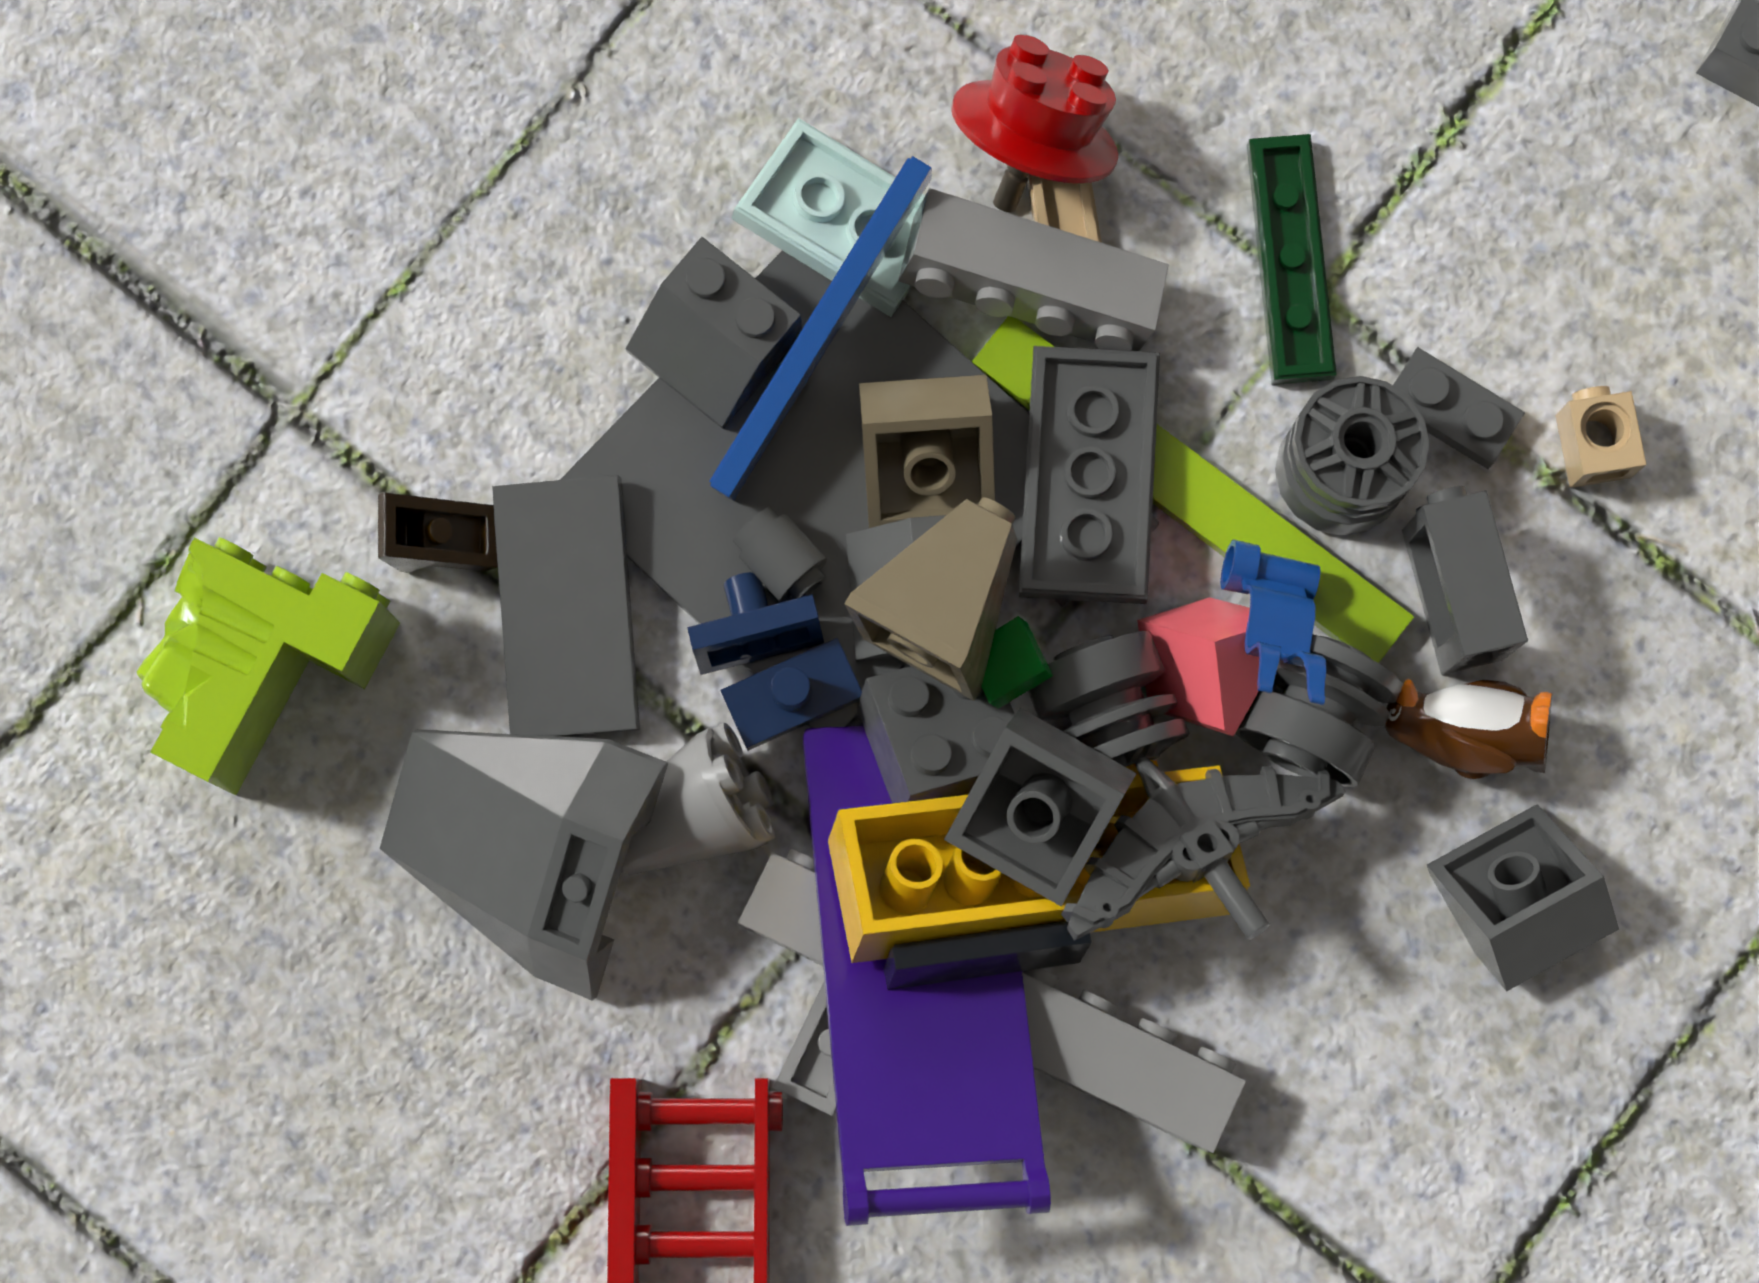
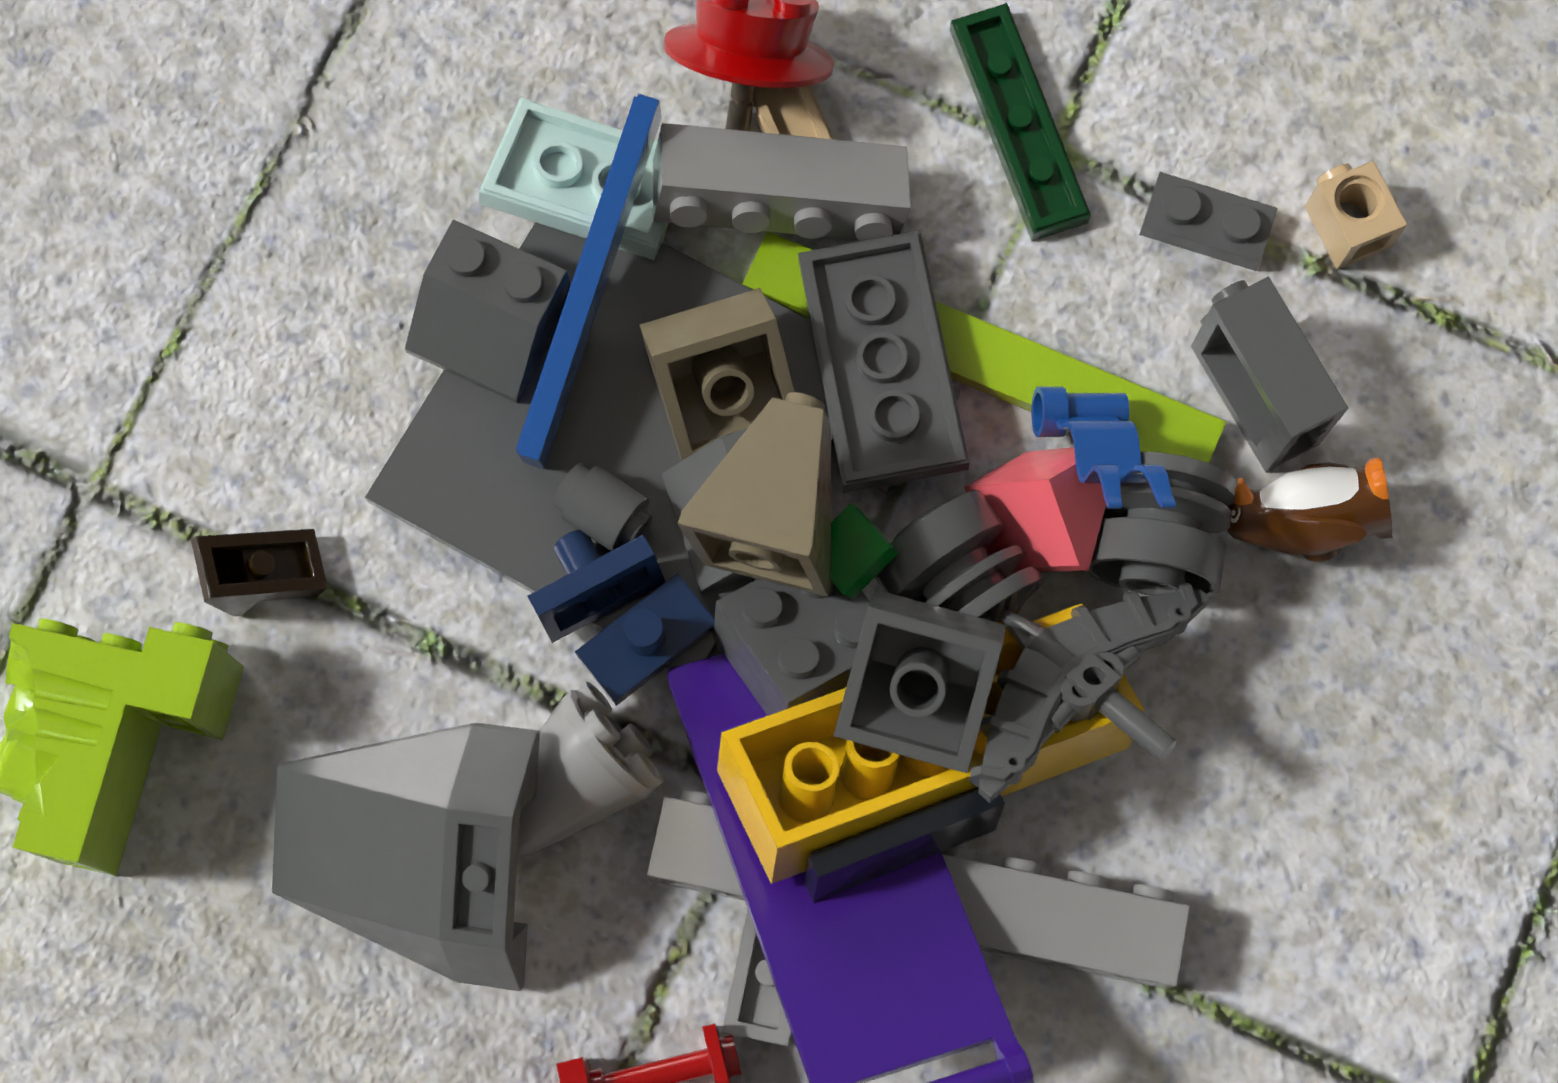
camera: 15 degrees left, 5 degrees down
dark grey tile [492,475,640,737] -> none
dark grey wheel [1275,376,1430,536] -> none
dark grey slope [1427,804,1619,992] -> none

